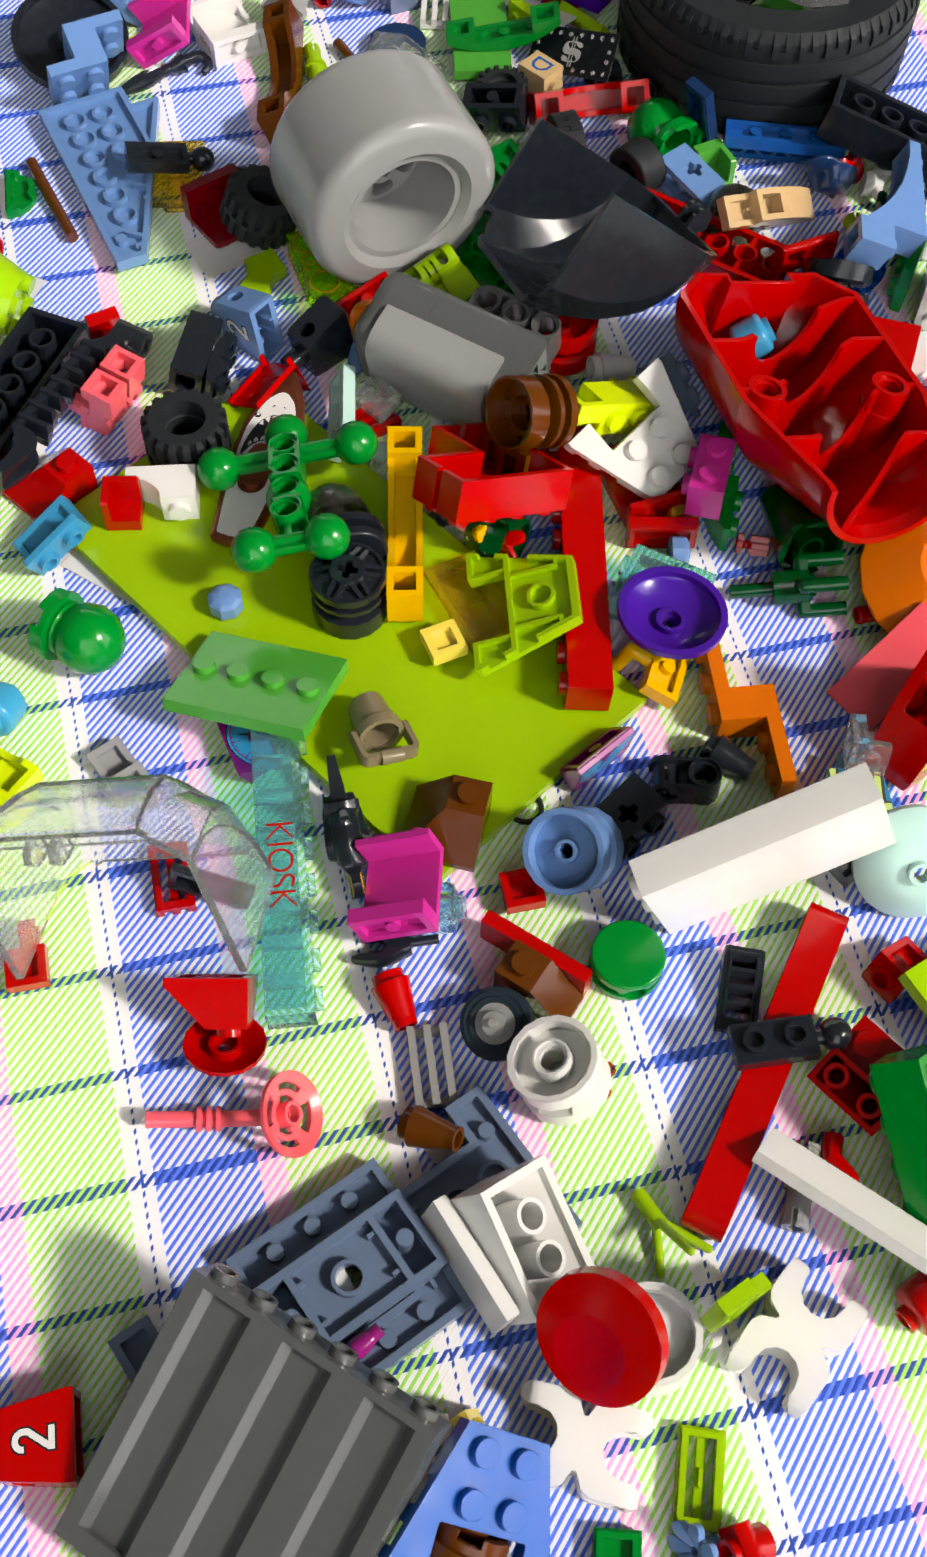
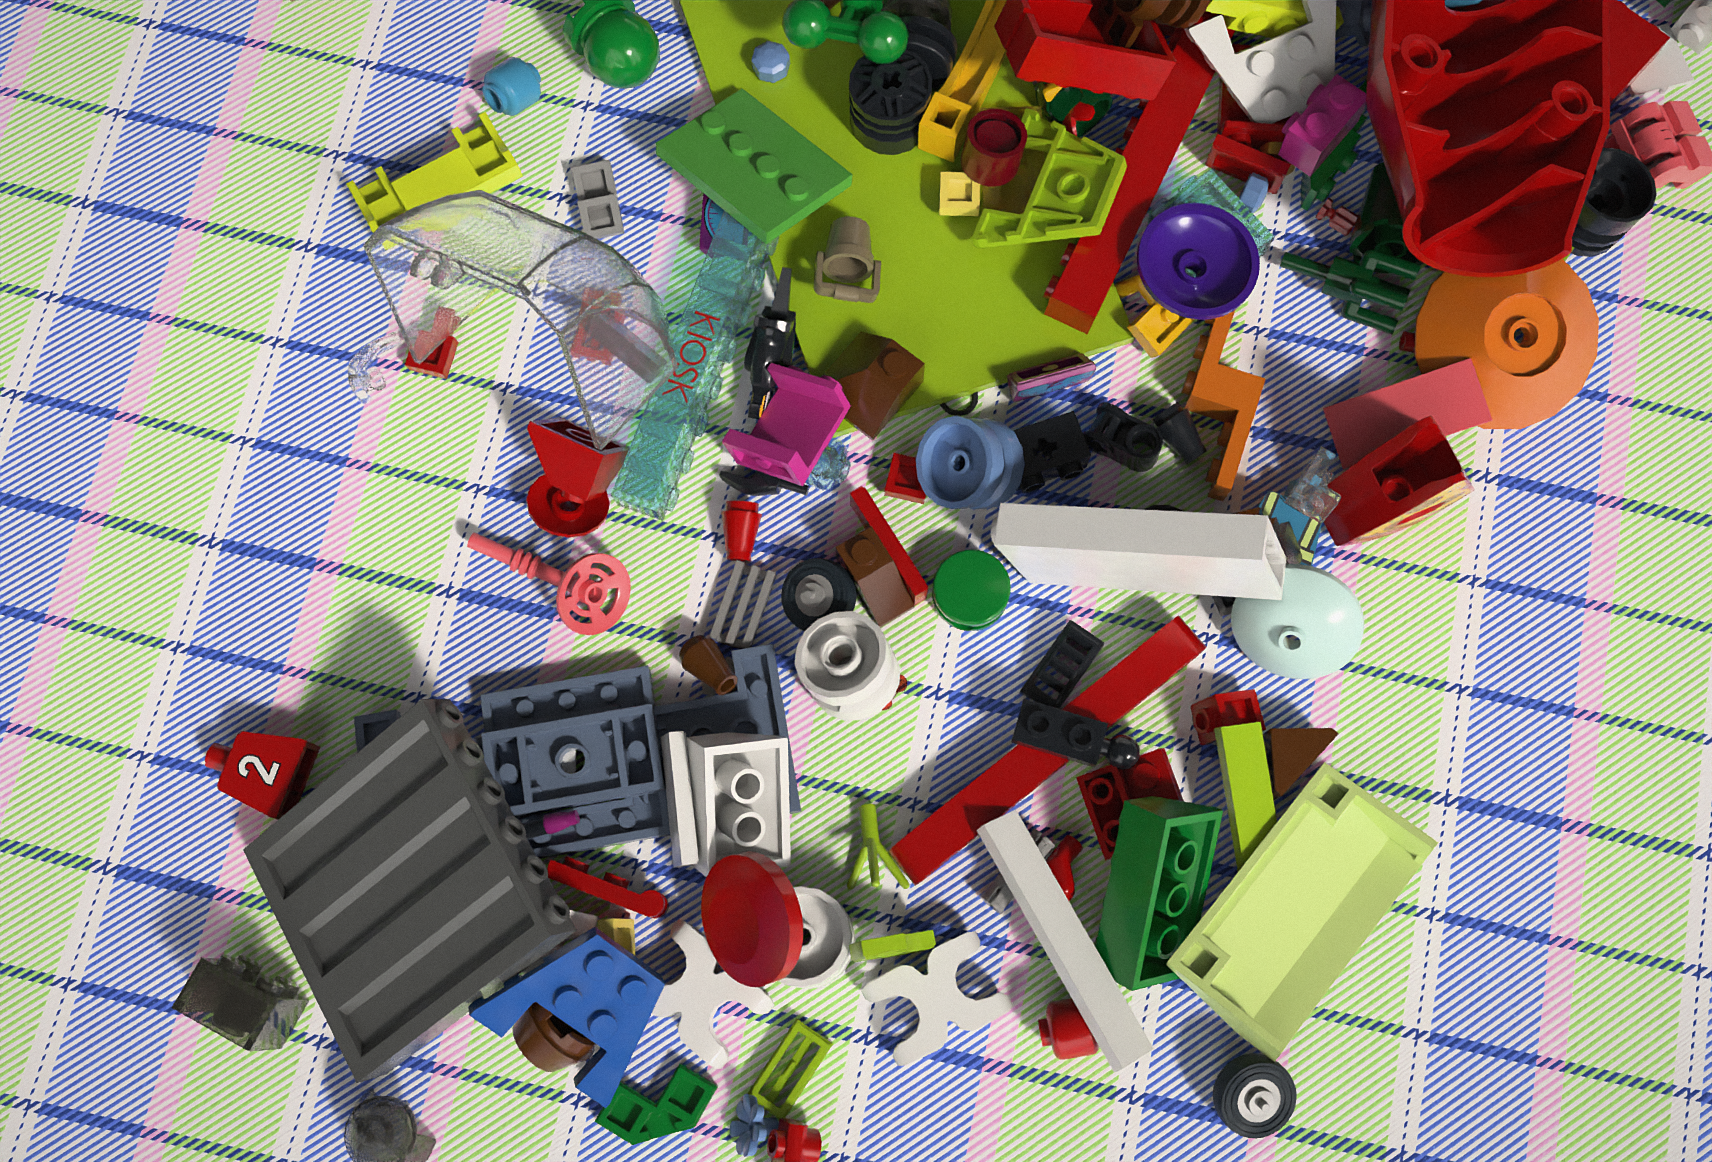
camera: 30 degrees right, 15 degrees up
none -> red plate [547,856,669,919]
none -> dark red piece [961,109,1027,187]

